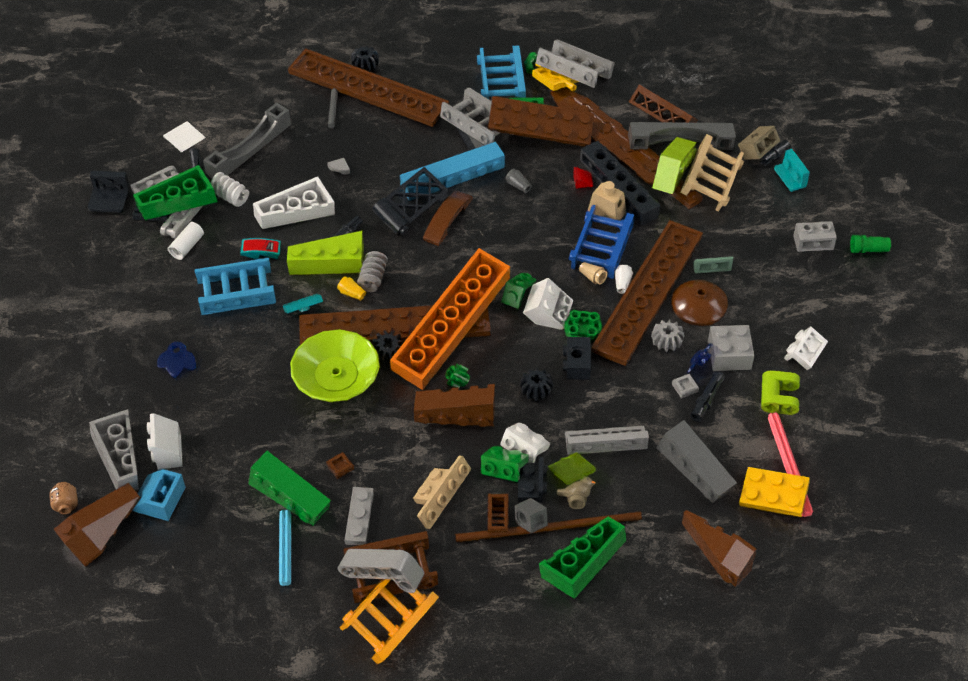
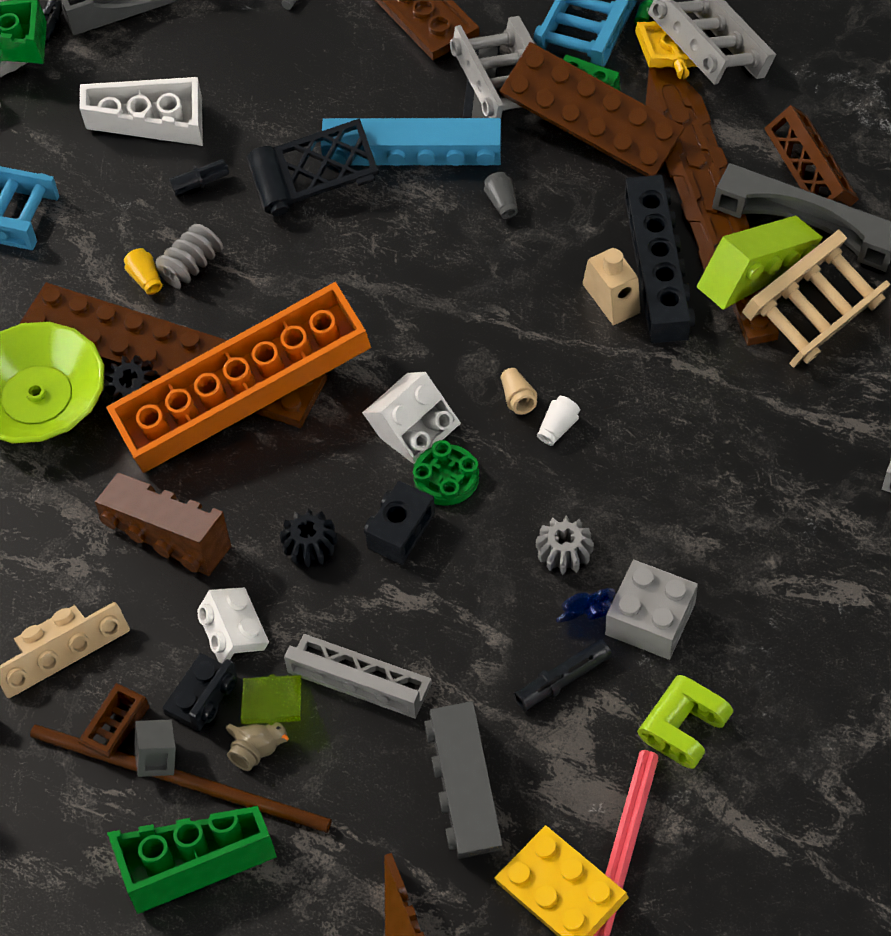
camera: 30 degrees right, 5 degrees up
white piece [211,172,249,207] -> none
slope [240,238,281,259] -> none
teal plate [283,294,323,313] -> none
lime wedge [287,231,364,275] -> none
light grey tile [328,158,350,174] -> none
reddish brown slope [423,191,473,246] -> none
green gear [445,363,470,388] -> none
green bracket [481,446,529,482] -> none
green bracket [501,273,536,309] -> none
blue fence [569,205,634,279] -> none
red slope [573,167,593,188] -> none
reddish brown plate [591,220,703,366] -> none
reddish brown dish [671,280,728,326] -> none
light grey tile [672,374,699,398] -> none
sand green slope [693,256,733,273] -> none
white bracket [784,327,828,370] -> none

